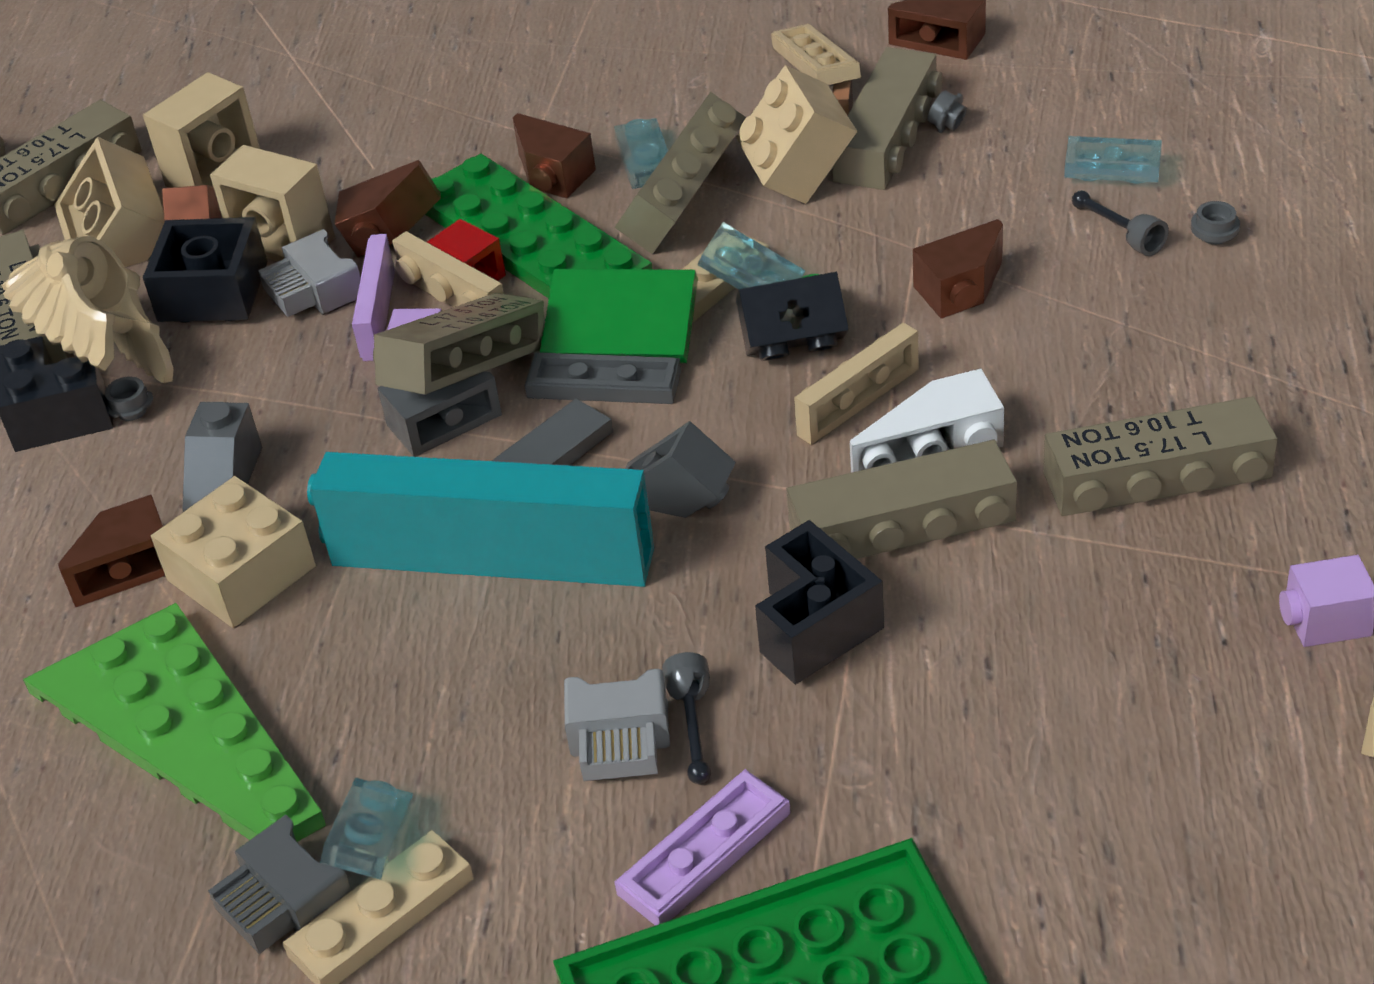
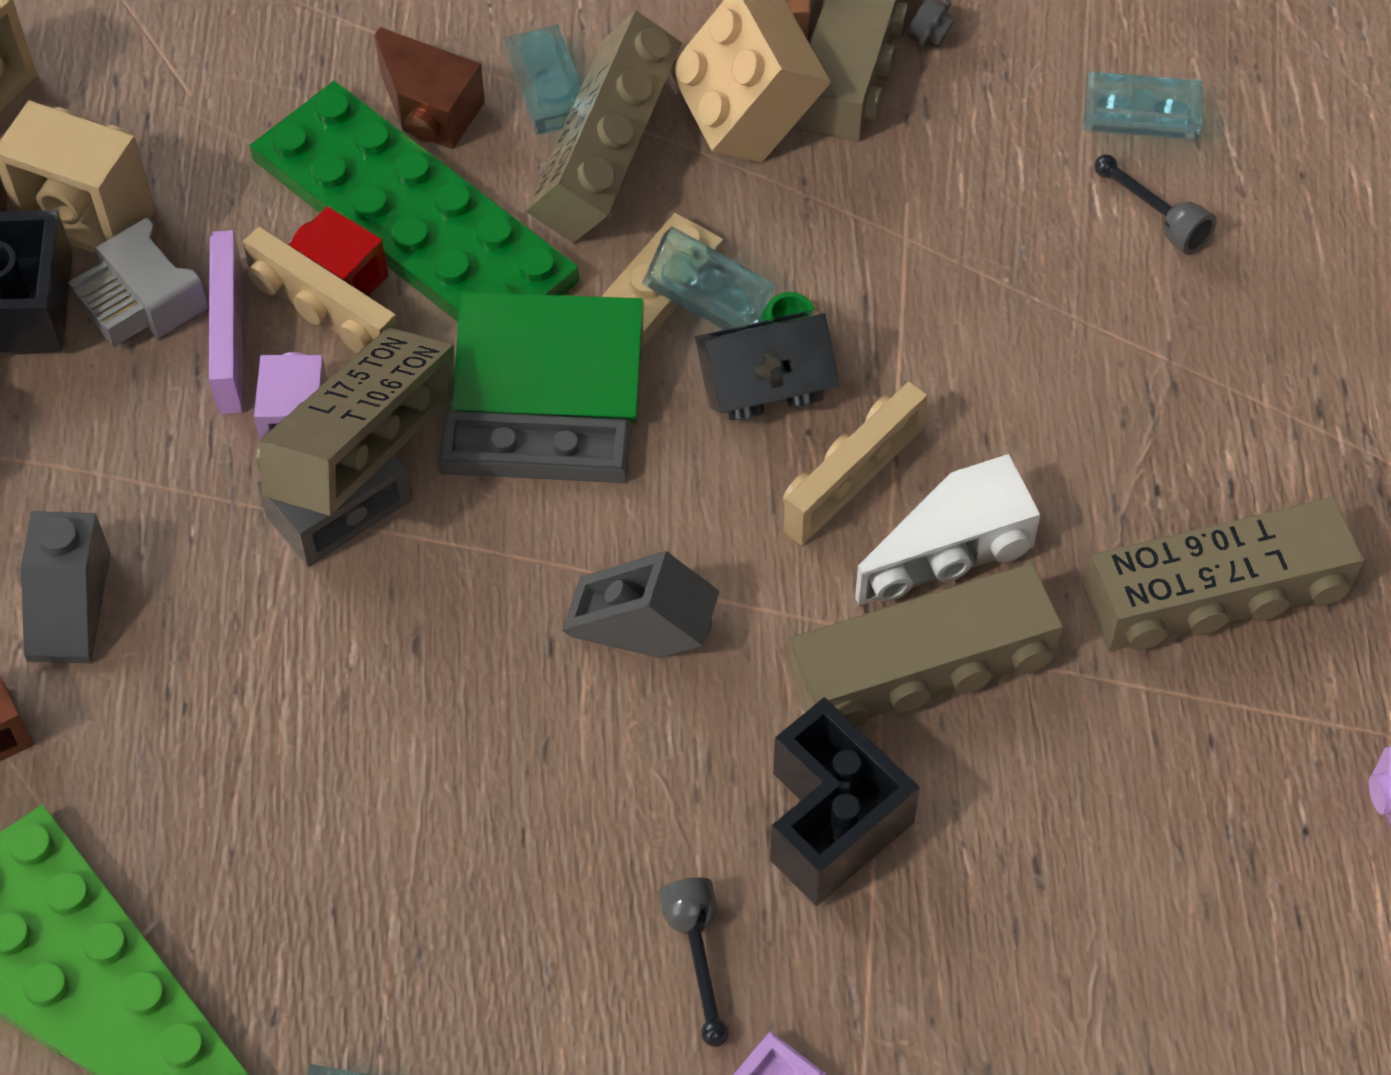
camera: 10 degrees left, 15 degrees up
tan brick [151,476,316,629] -> none
teal brick [307,452,655,587] -> none
copper slope [335,160,441,257] -> none
dark grey tile [492,398,613,466] -> none
light grey piece [564,669,670,781] -> none
copper slope [913,219,1003,319] -> none
dark grey plate [1191,201,1240,244] -> none

